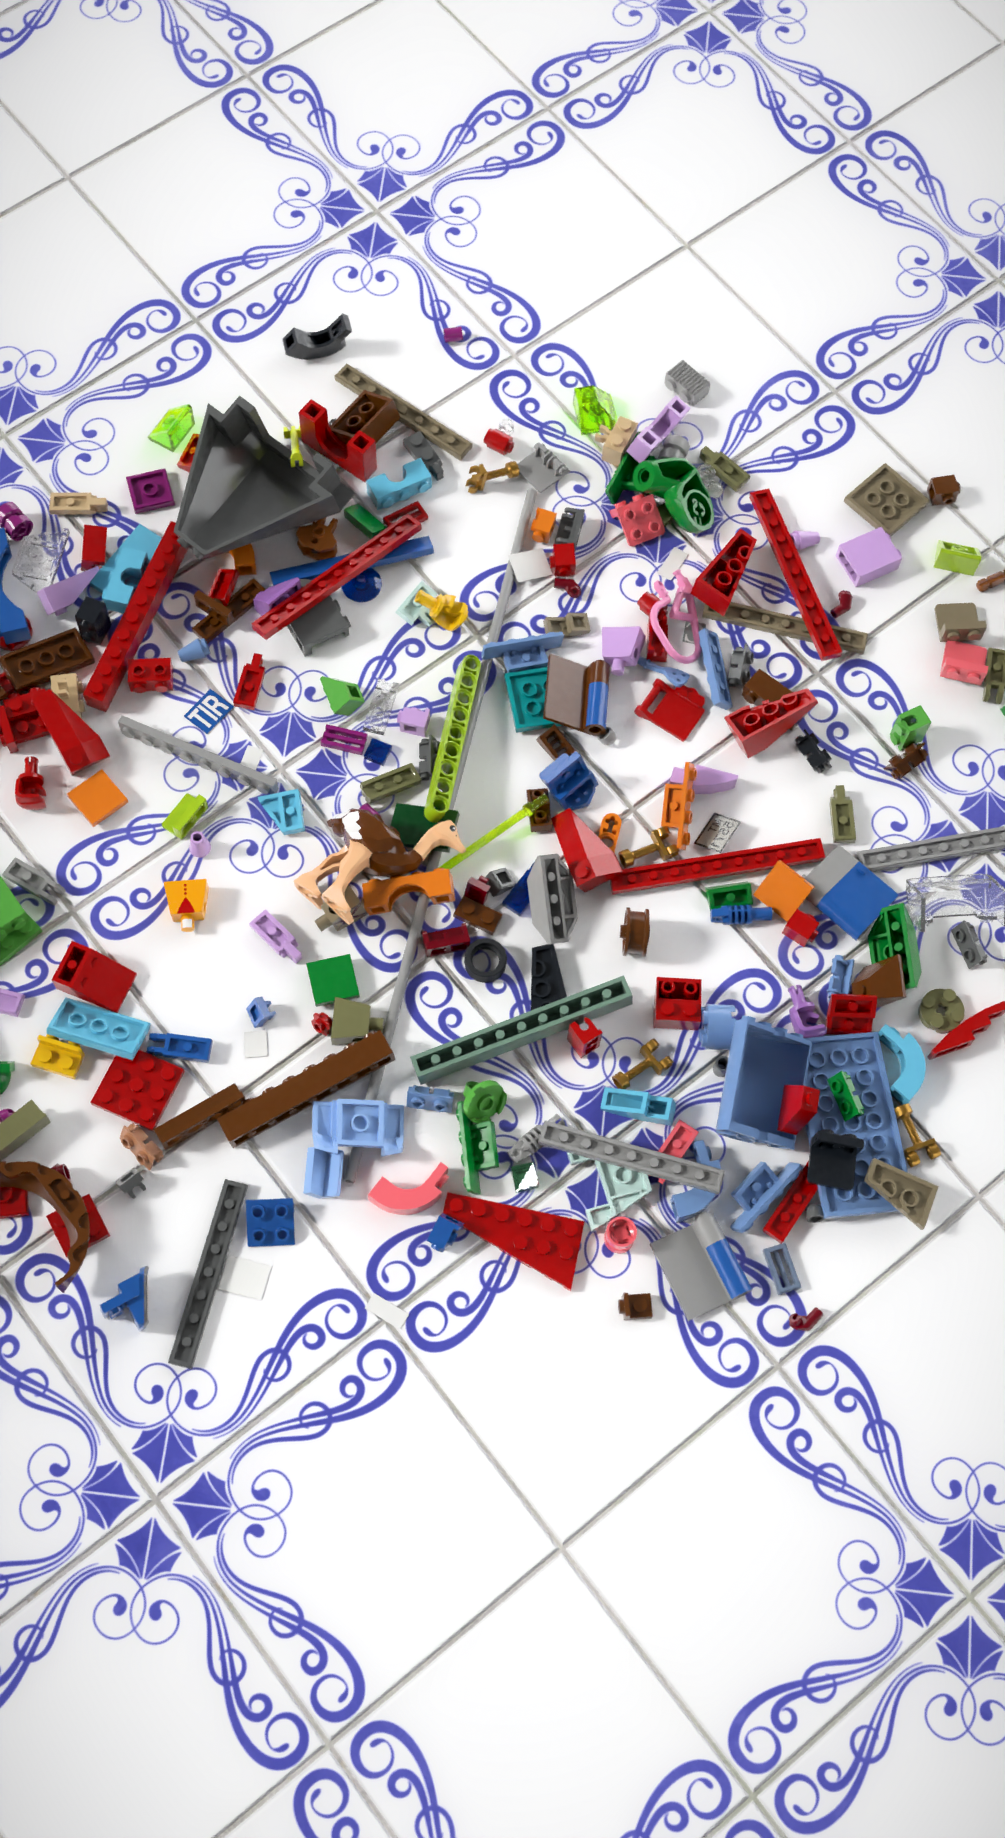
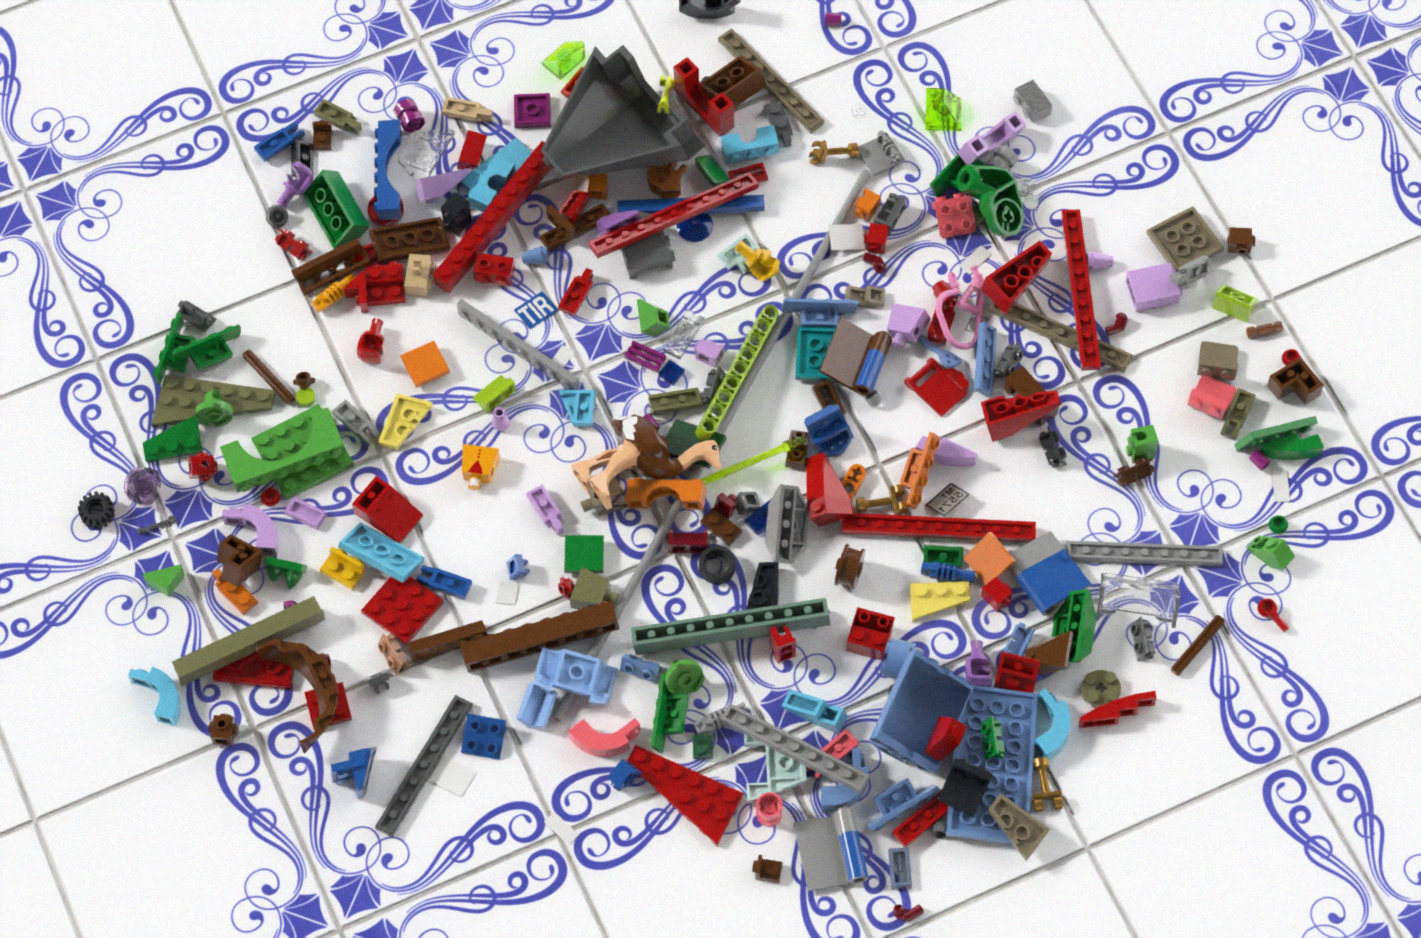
camera: 20 degrees right, 5 degrees down
red wedge [31,689,110,776] -> none
red brick [483,428,515,455] -> none
tan brick [594,416,638,466] -> none
pearl gold bar [612,1038,673,1090] -> none
olive hinge [699,446,751,492] -> none
olive hinge [829,785,856,843] -> none
none -> light yellow wing [379,393,433,450]
none -> light yellow wing [910,582,970,622]
none -> light grey hinge [1169,255,1209,286]

